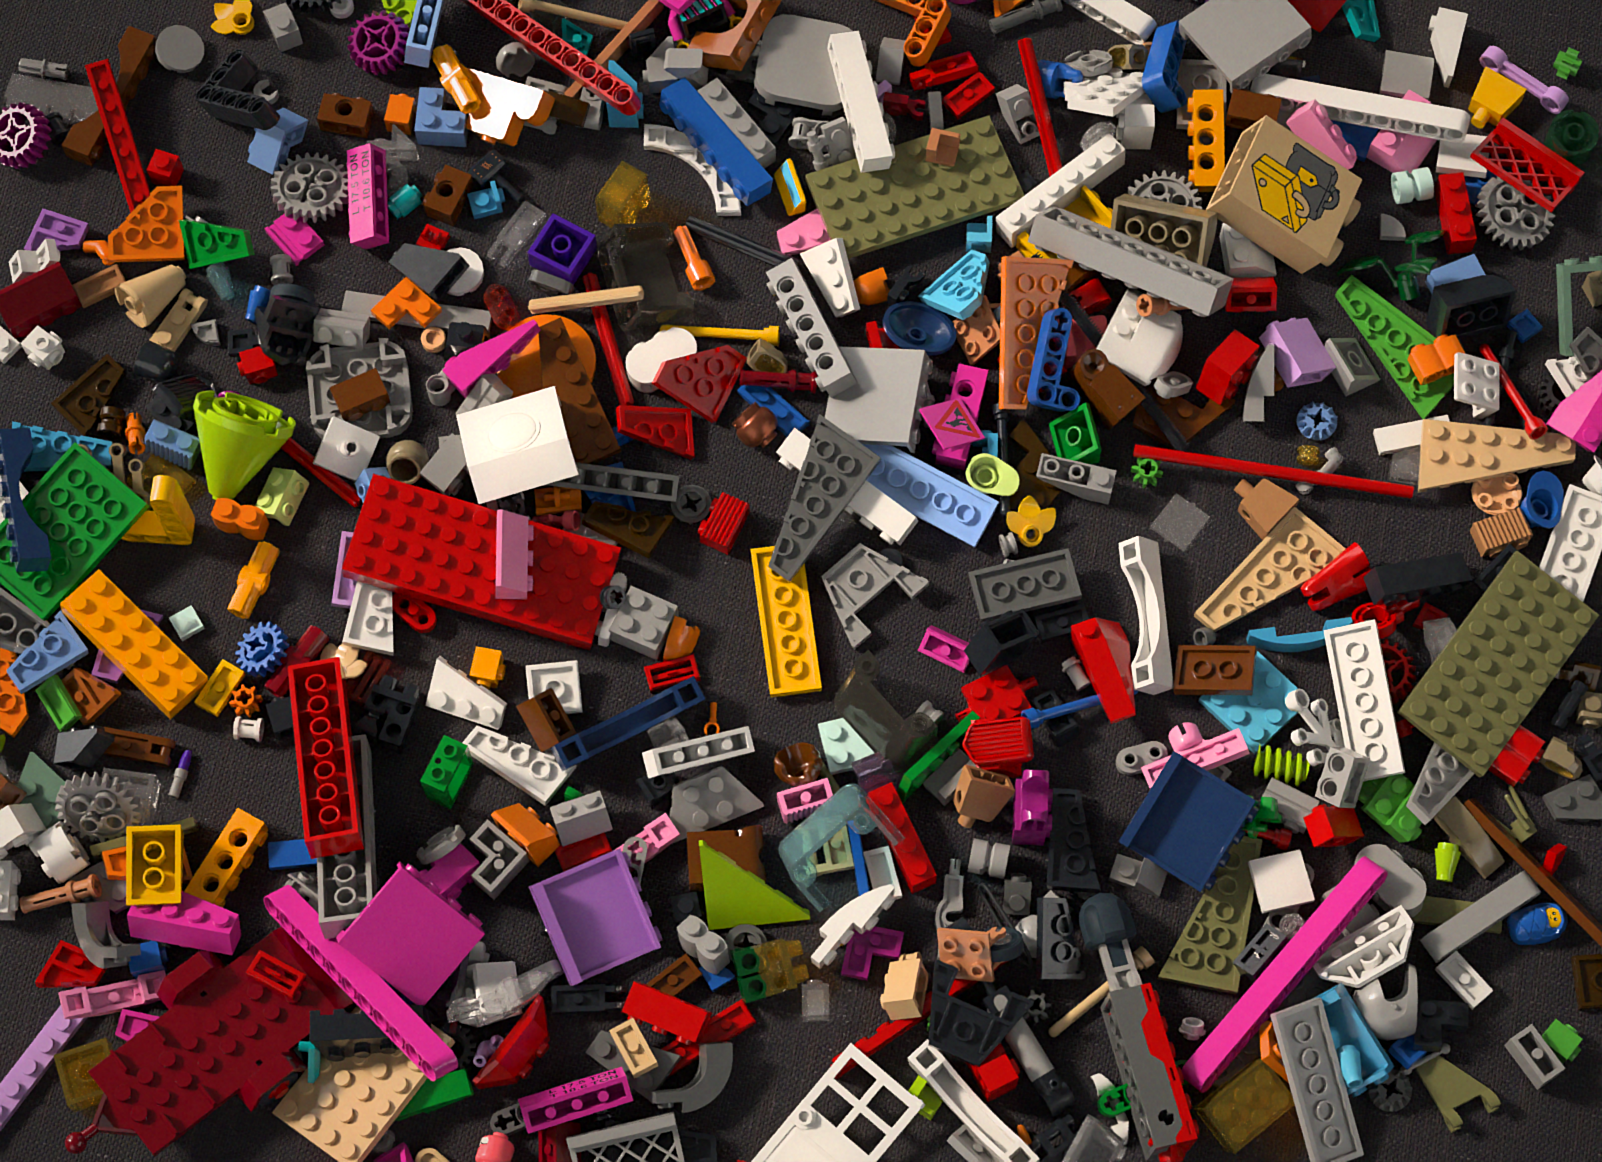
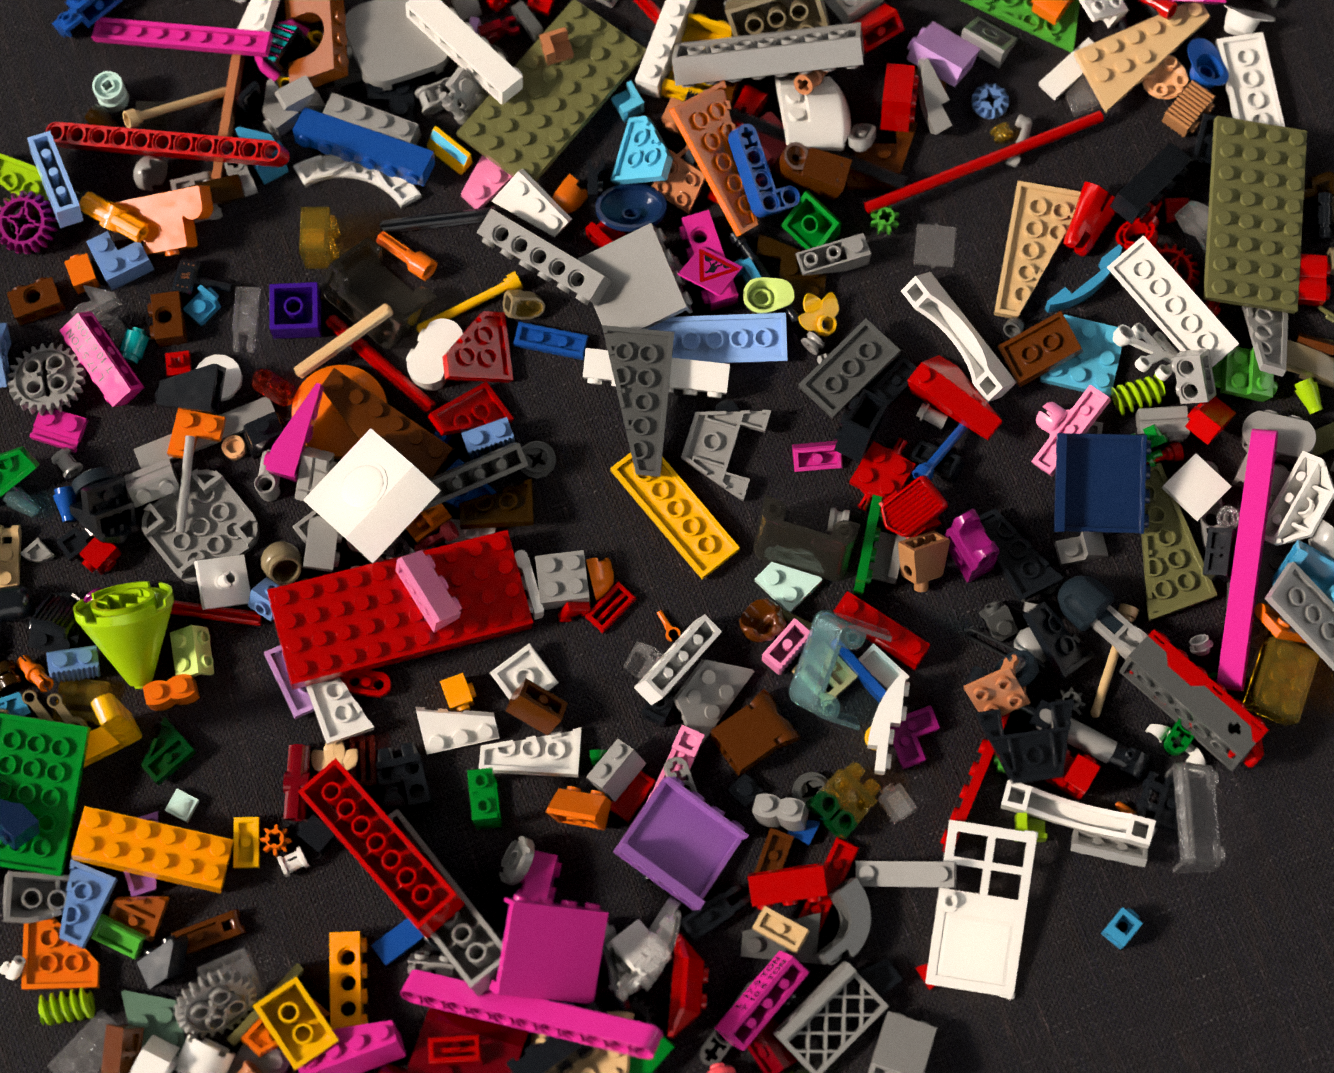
camera: 30 degrees left, 5 degrees up
light grey piece [168,750,192,799] -> none
light orange piece [227,541,280,619] -> none
blue gear [235,622,289,677] -> none
reddish brown brick [329,368,391,422] -> none
light grey brick [470,819,529,900] -> none
lavender arm [473,1035,504,1067] -> none
dark grey beam [527,270,575,297] -> none
dark blue arch [551,676,705,772] -> none
teal piece [562,18,593,56] -> none
black bush [600,585,626,609] -> none
red brick [698,492,750,555] -> none
lime tile [699,840,810,930] -> none
copper piece [732,401,778,447] -> none
dark red pin [740,370,817,394] -> none
clear purple brick [851,751,895,796] -> none
tan brick [881,952,929,1020] -> none
light grey piece [935,859,963,960] -> none
light grey wheel [967,838,1010,879] -> none
light grey plate [1116,741,1168,776] -> none
medium nougat torso [1234,479,1299,540] -> none
none -> dark green wing [141,717,196,786]
none -> light grey bar [175,436,195,533]
none -> medium blue brick [461,417,515,460]
none -> red tile [558,602,591,622]
none -> light grey plate [856,861,957,888]

